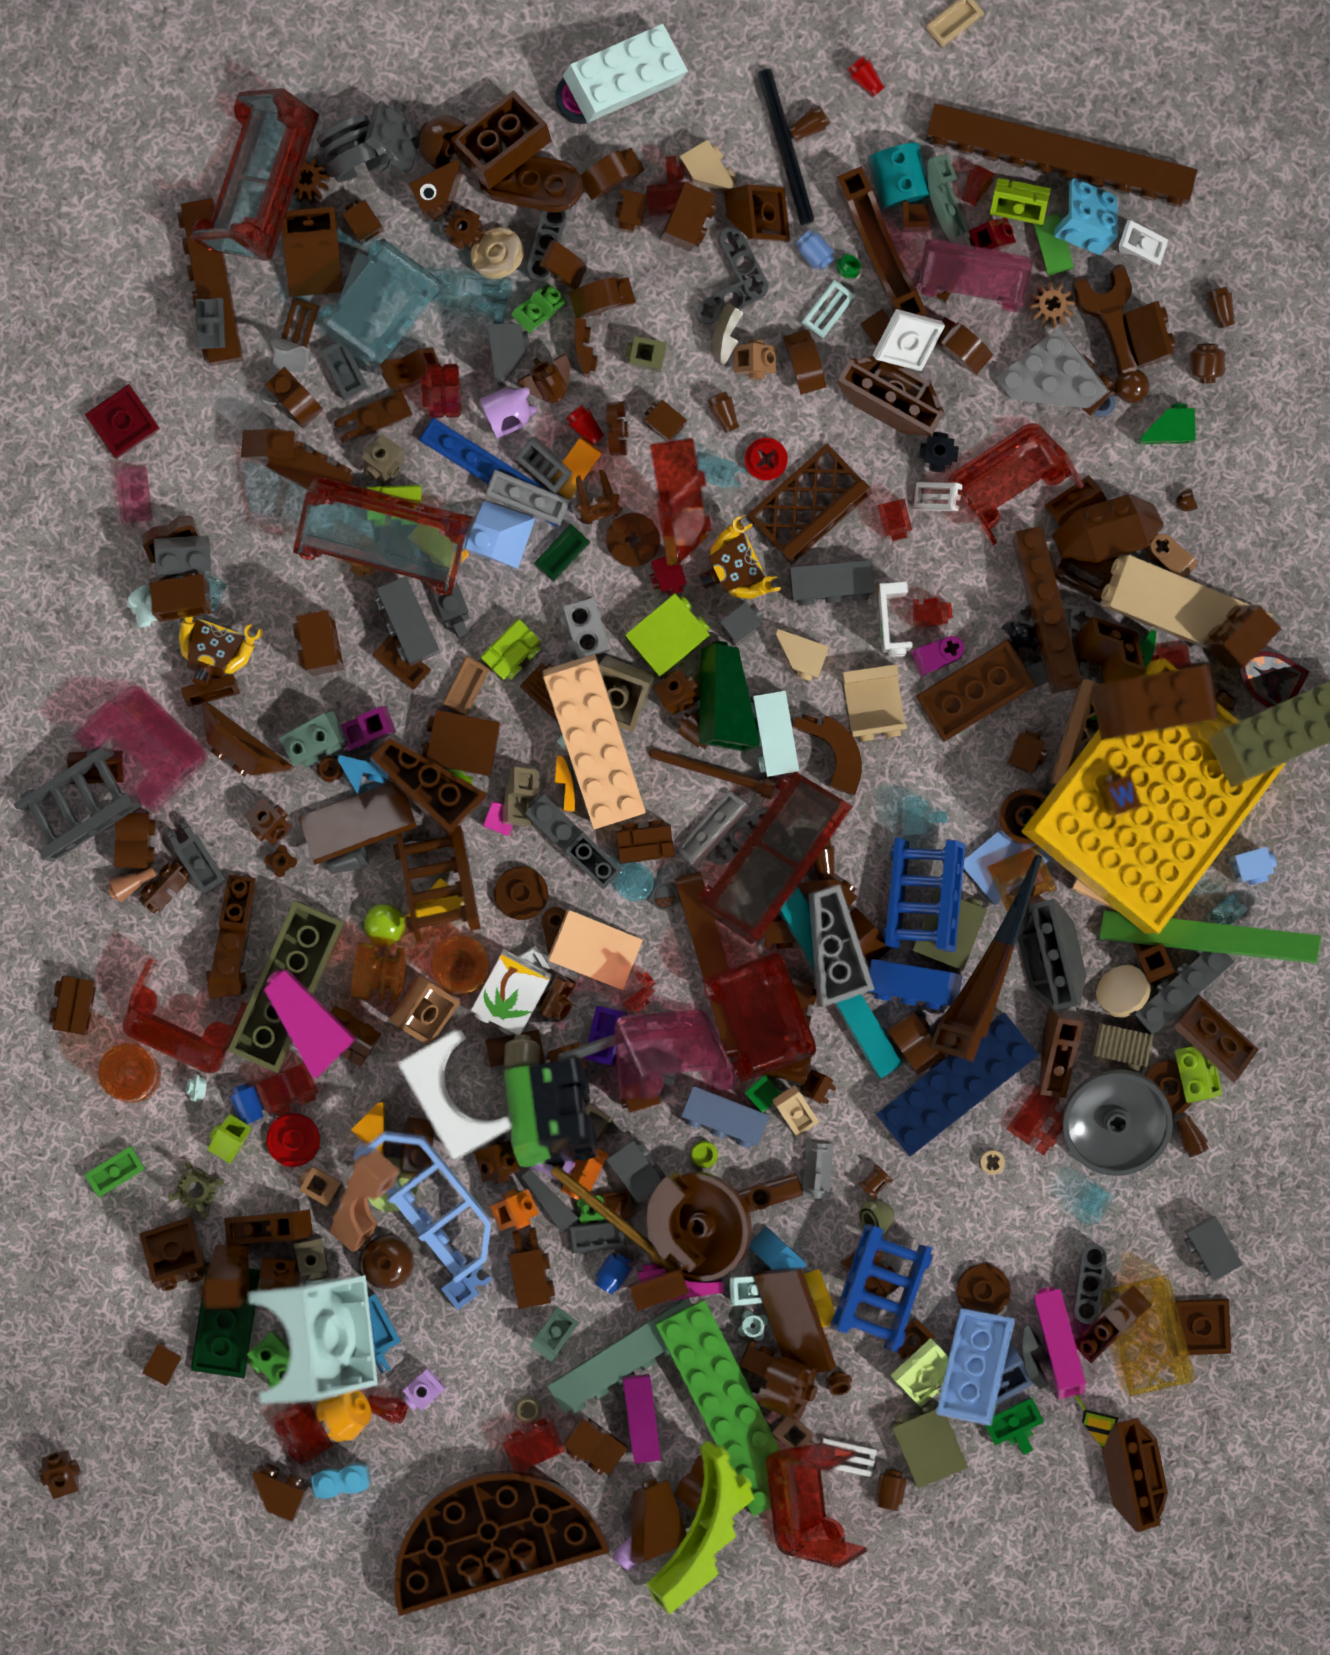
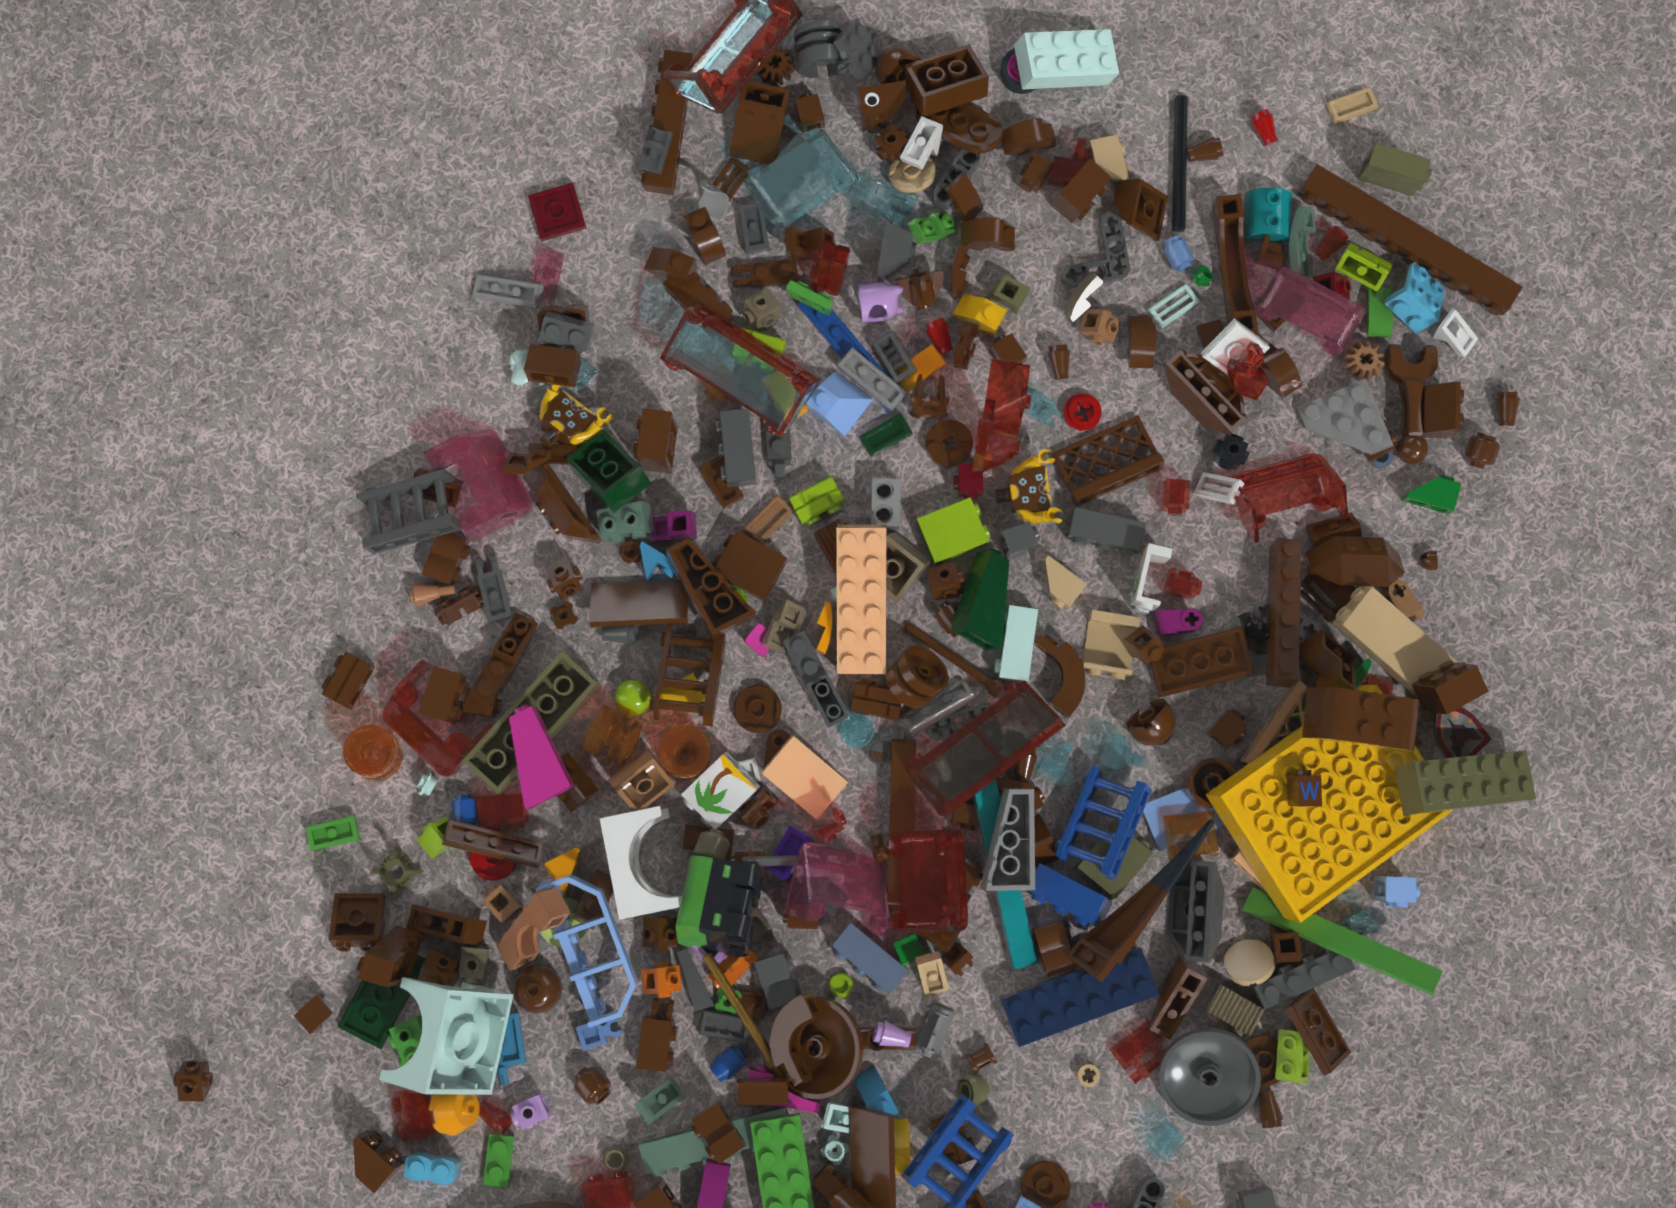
camera: 20 degrees right, 5 degrees down
none -> reddish brown brick [418,666,468,724]
none -> reddish brown tile [442,819,544,868]
none -> light grey tile [471,274,544,309]
none -> bright green plate [483,1133,515,1188]
none -> reddish brown slope [502,447,552,475]
none -> dark green brick [566,429,651,514]
none -> reddish brown head [574,1067,611,1105]
none -> reddish brown brick [691,1100,746,1164]
none -> bright green plate [786,280,833,316]
none -> reddish brown arm [870,834,890,863]
none -> lavender cone [873,1021,911,1048]
none -> reddish brown wheel [885,646,949,709]
none -> white slope [900,117,943,169]
none -> yellow slope [952,294,1007,337]
none -> clear light blue brick [1035,741,1075,788]
none -> reddish brown brick [1124,625,1165,665]
none -> reddish brown cylinder [1126,699,1176,746]
none -> clear red brick [1227,341,1269,400]
none -> olive brick [1358,143,1432,196]

